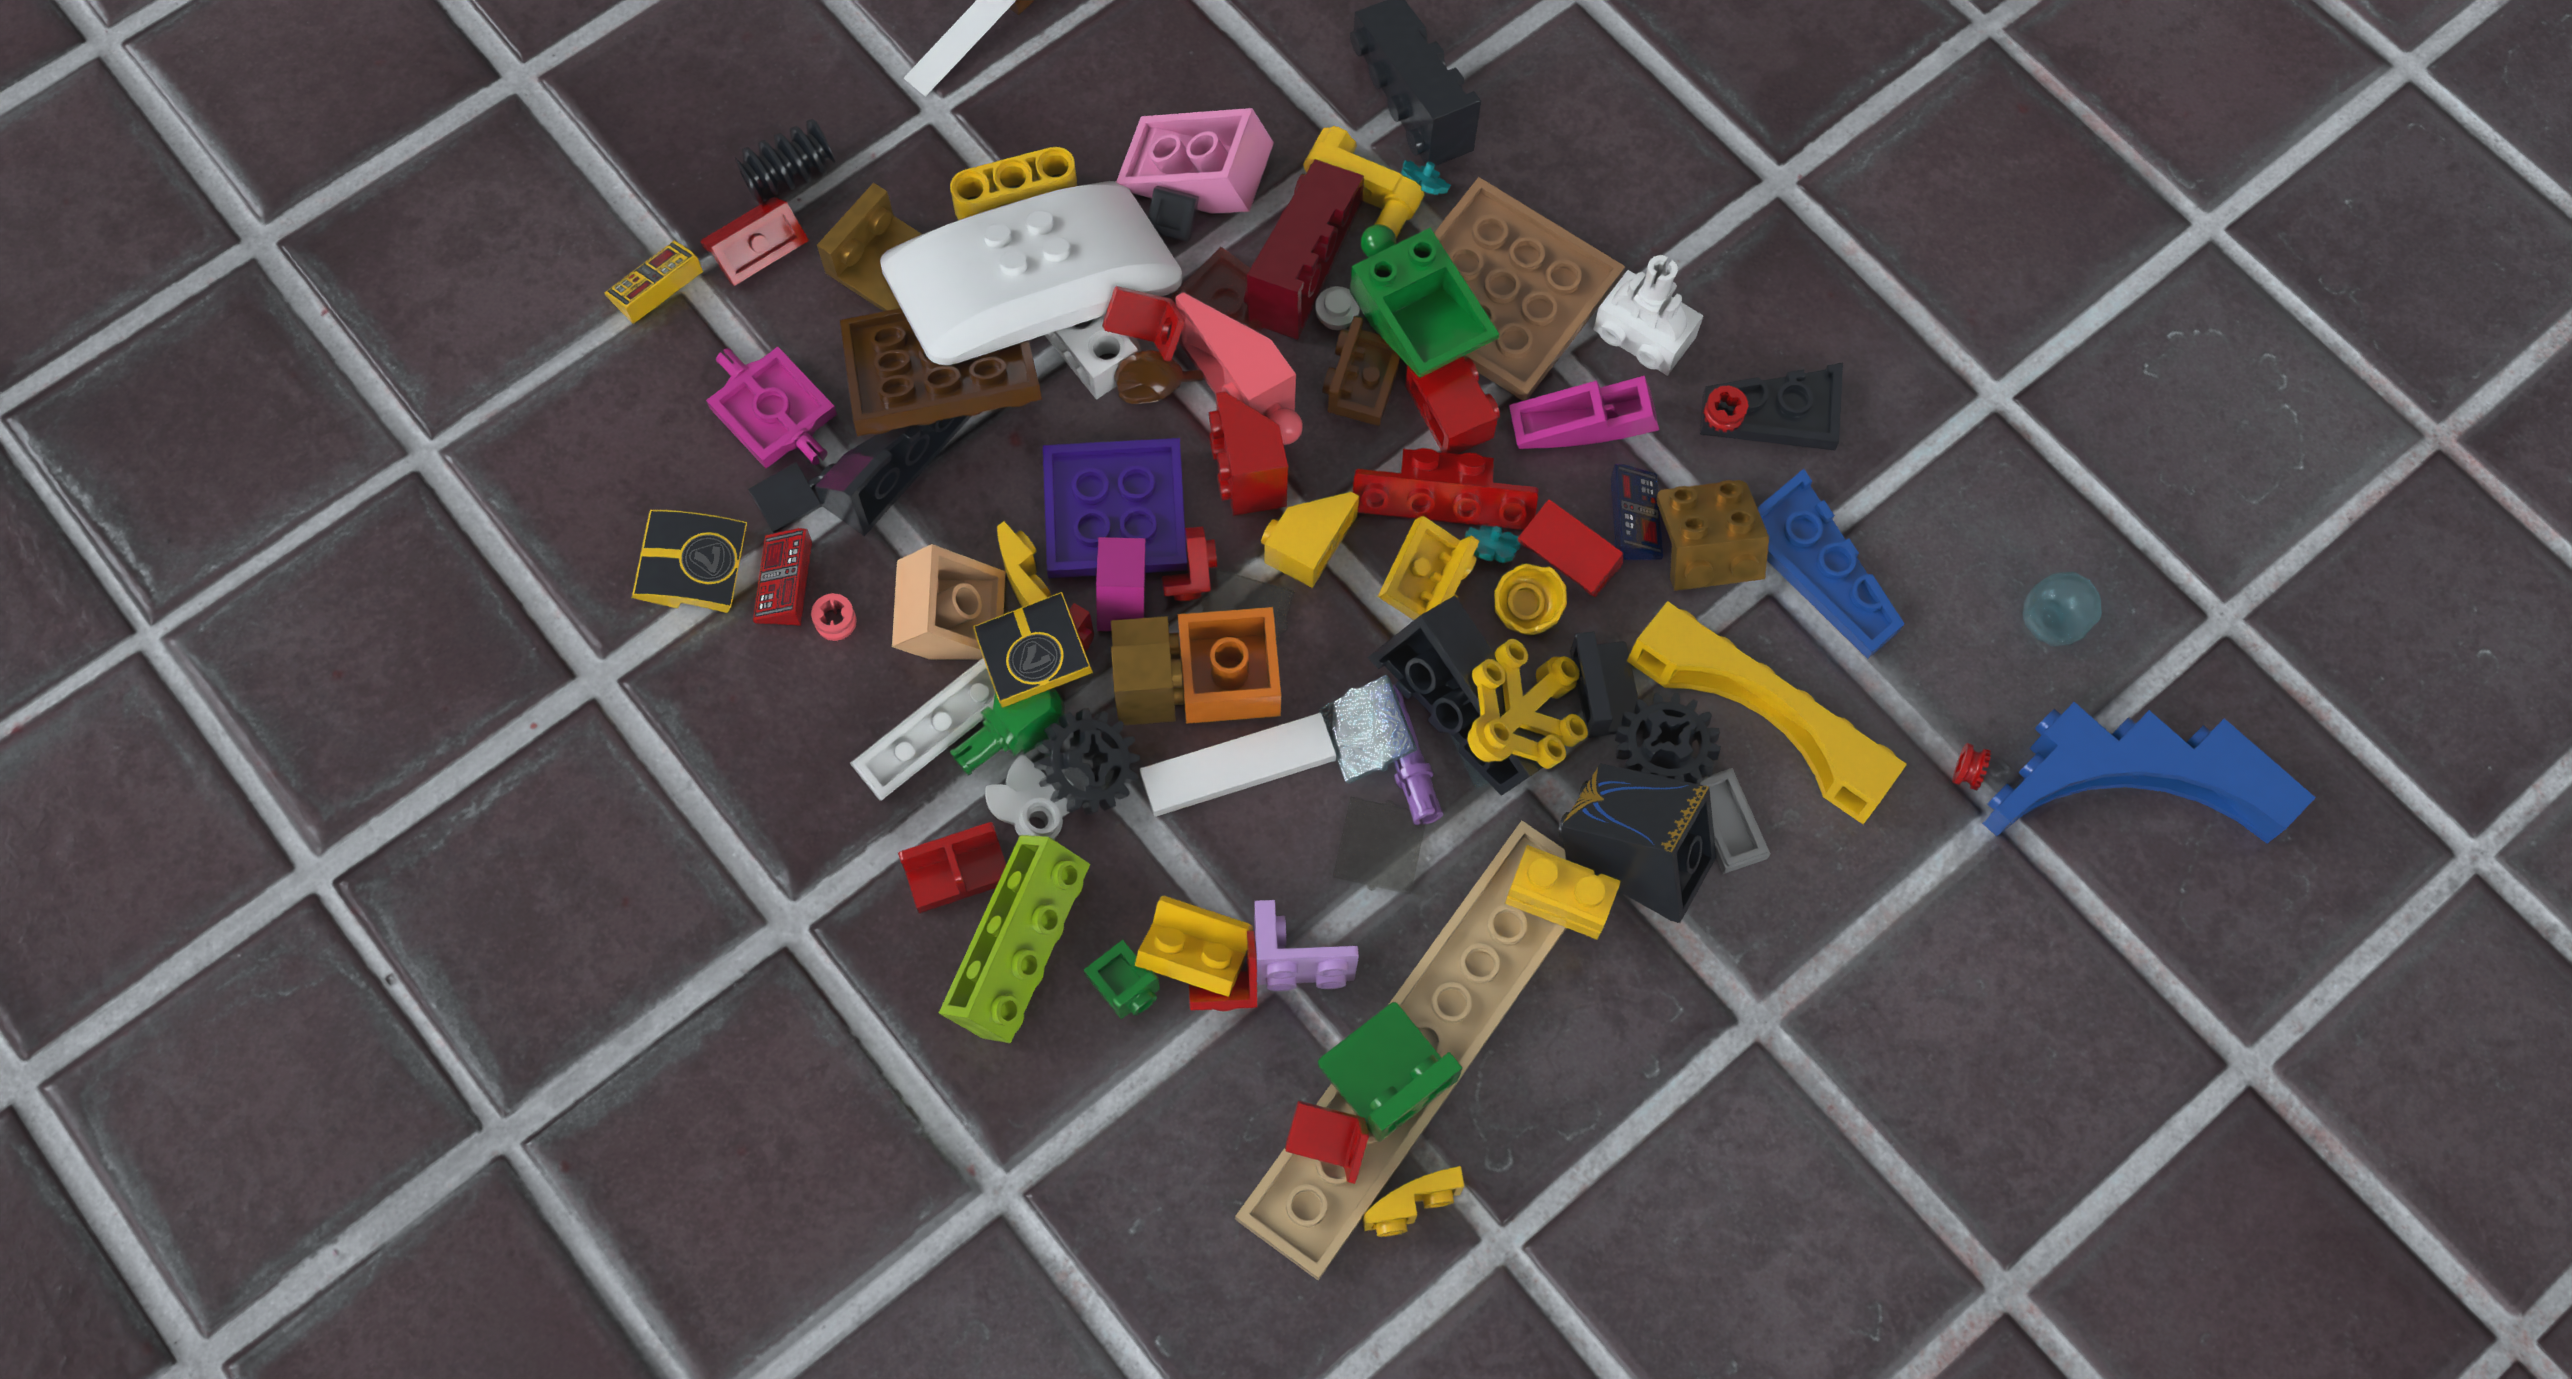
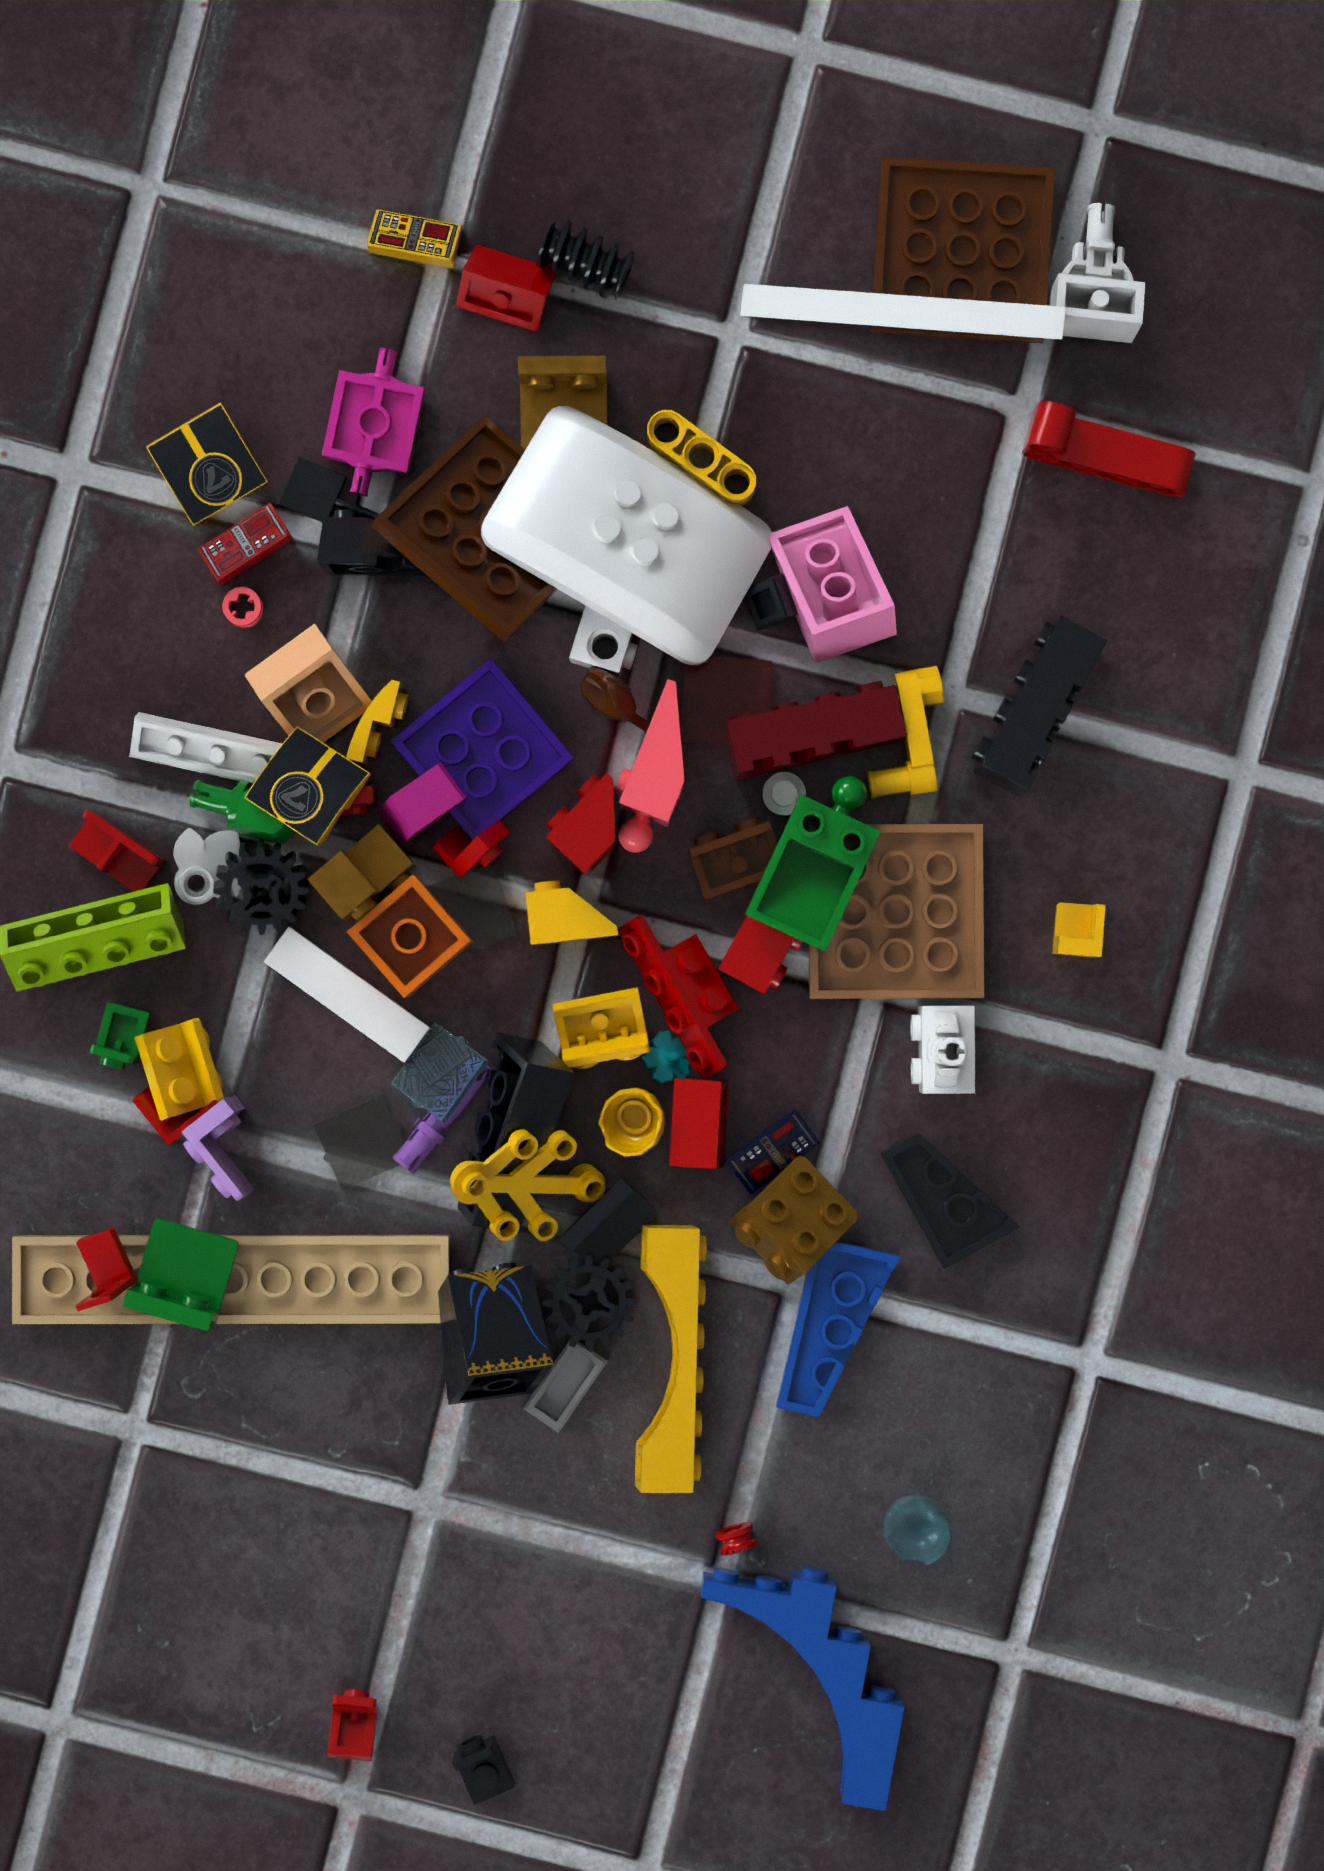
camera: 55 degrees right, 20 degrees up
red bracket [1102,286,1185,361] -> none
yellow slope [1363,1166,1464,1237] -> none
teal plant [1400,160,1451,195] -> none
yellow brick [1505,845,1621,939] -> none
dark pink slope [1509,376,1660,449] -> none
red bush [1704,386,1748,432] -> none
none -> red bracket [327,1690,378,1761]
none -> black bracket [452,1735,515,1805]
none -> yellow panel [1052,902,1106,957]

